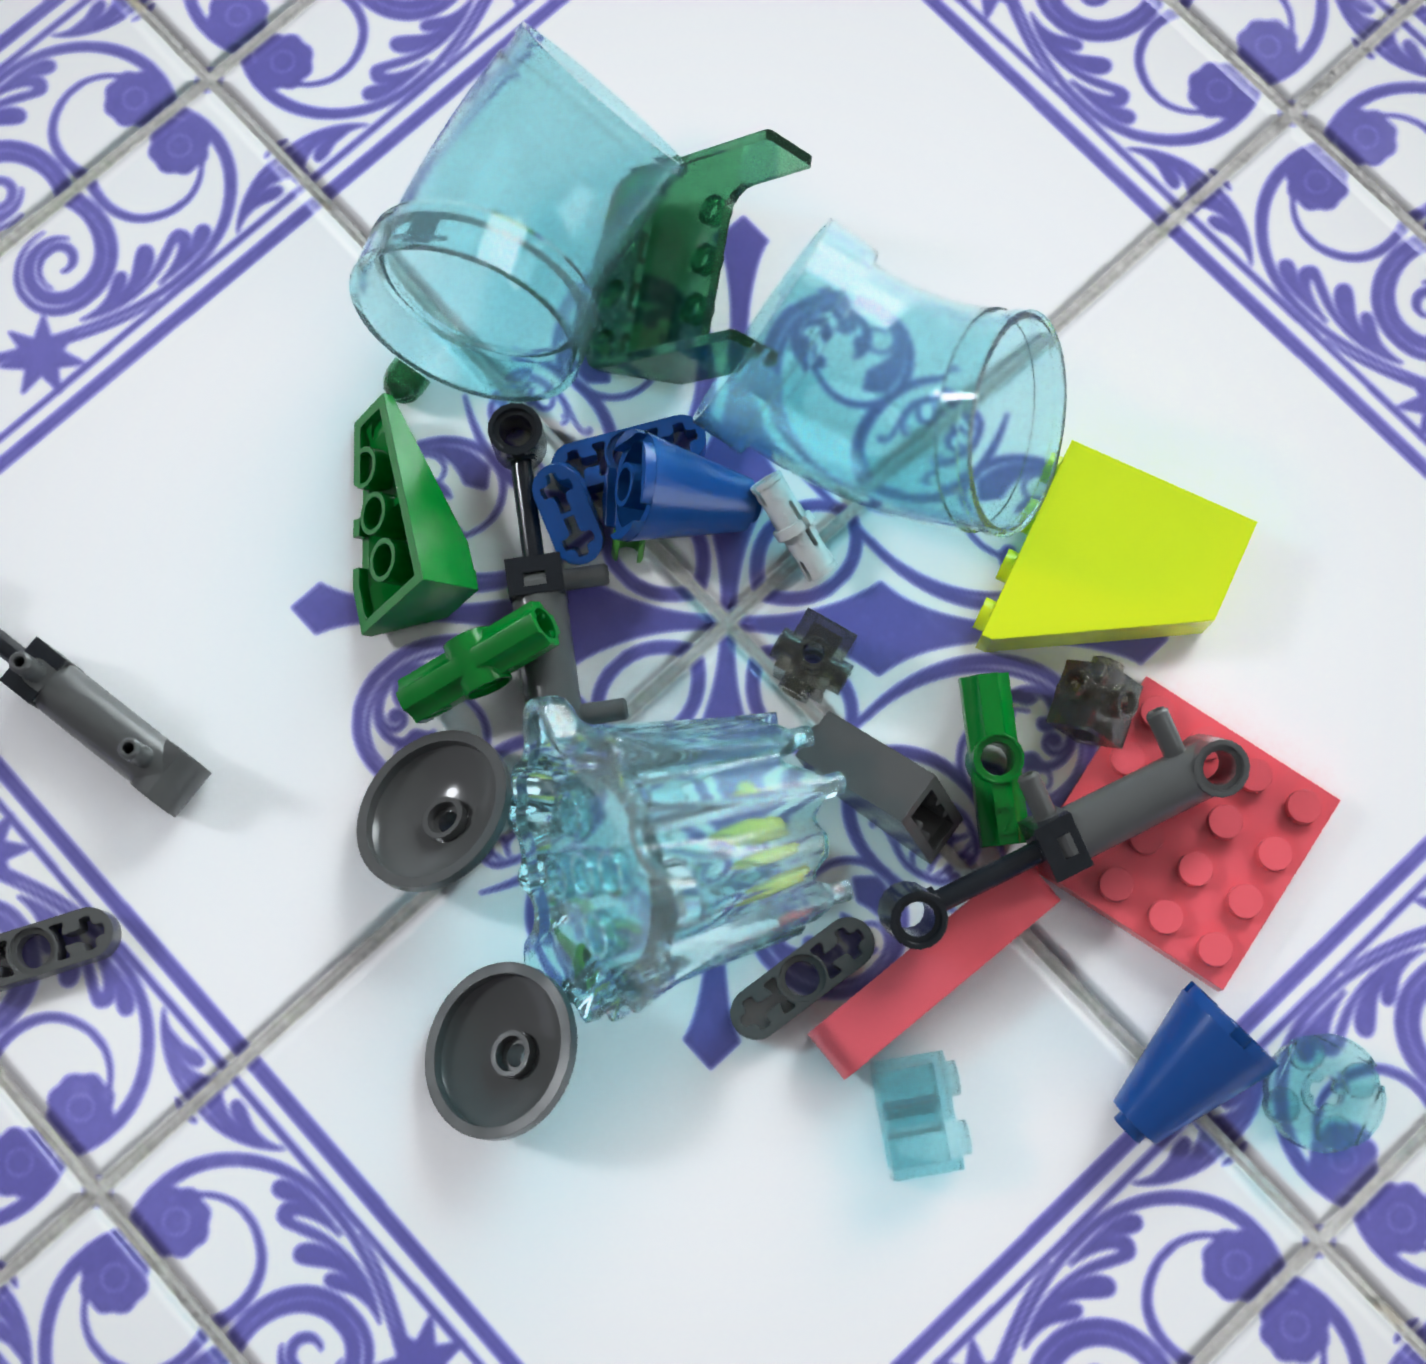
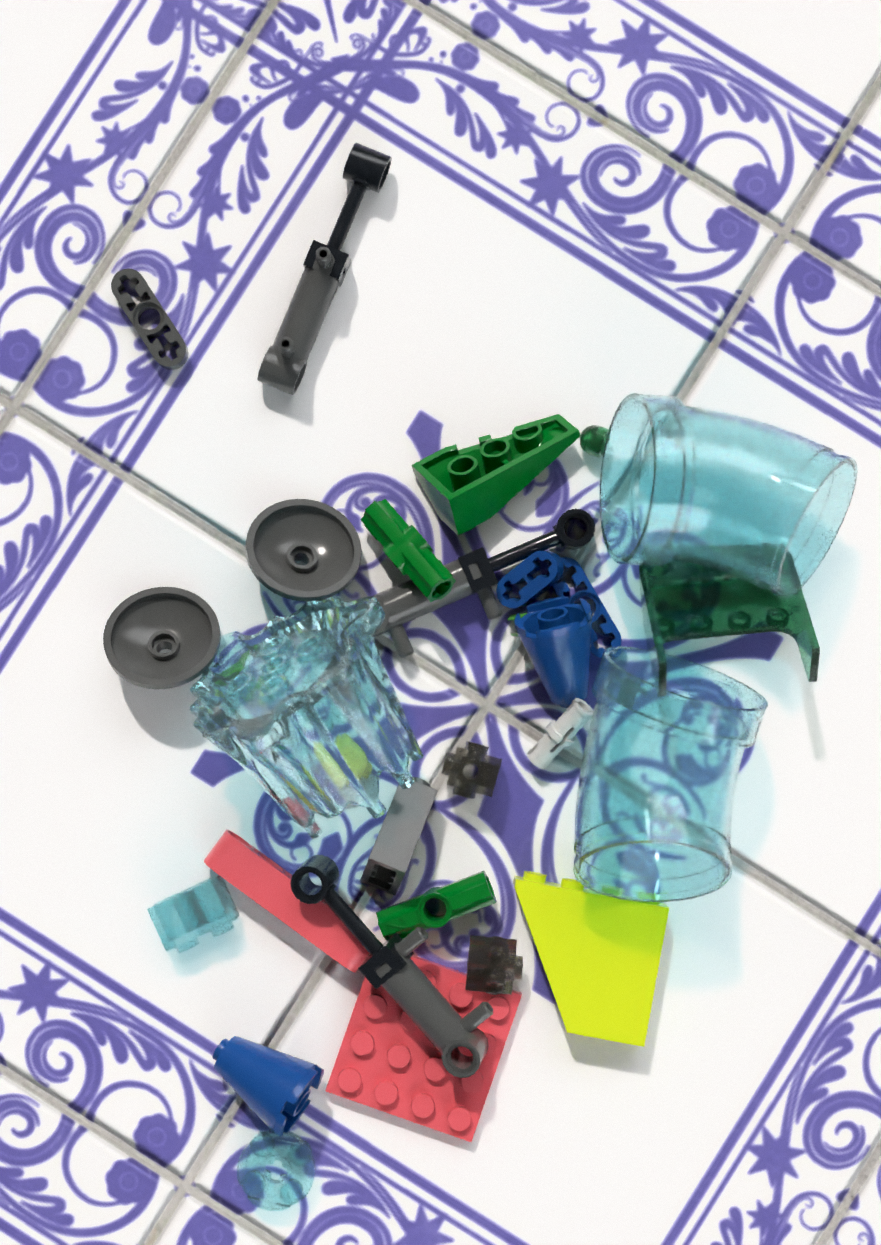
camera: 75 degrees right, 10 degrees up
dark grey beam [730,917,875,1040] -> none

